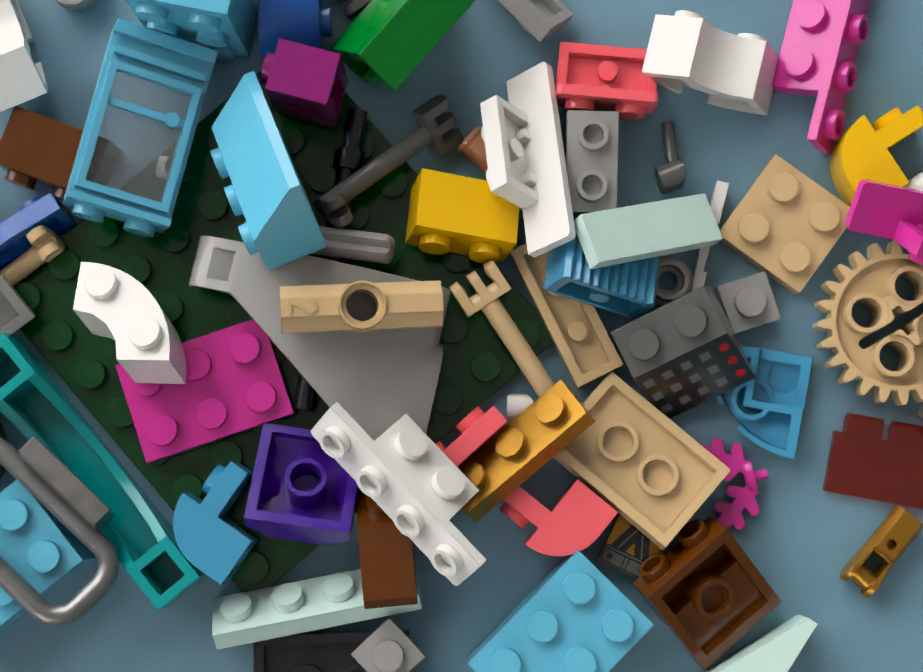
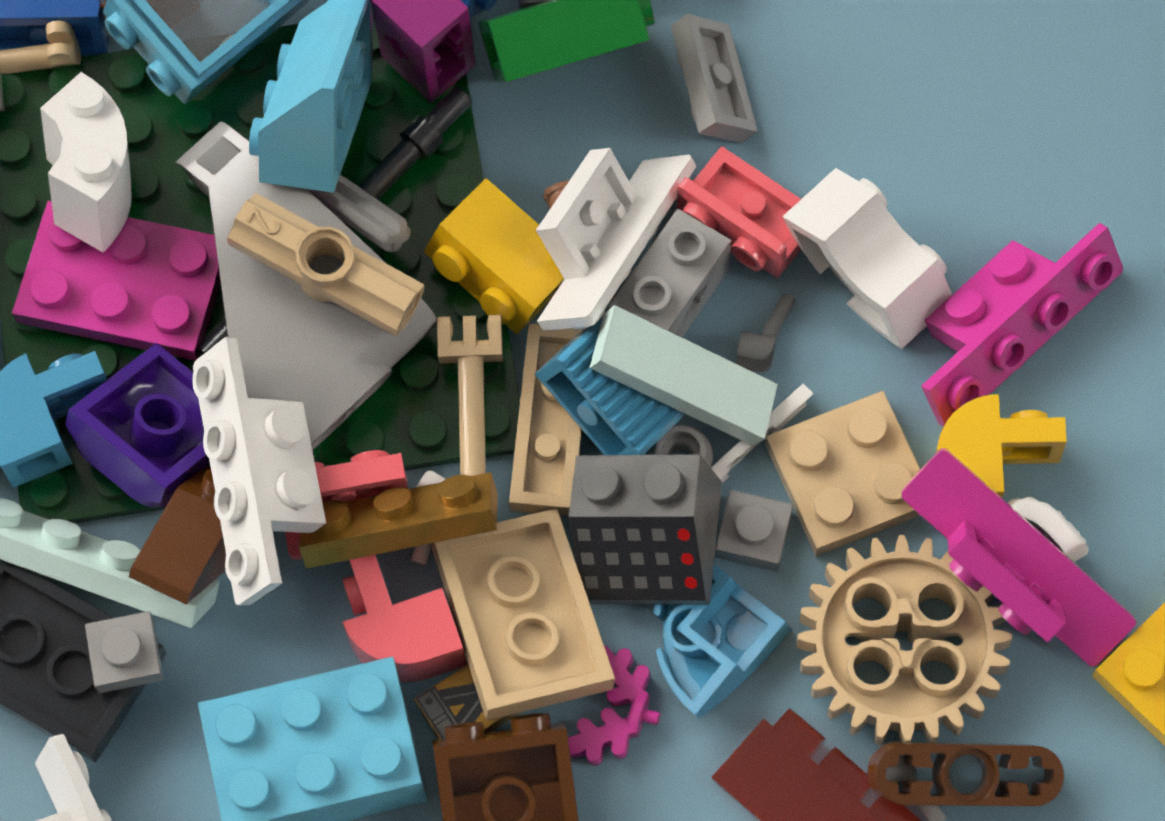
camera: 35 degrees right, 15 degrees down
dark grey hinge [313,95,464,227] -> none

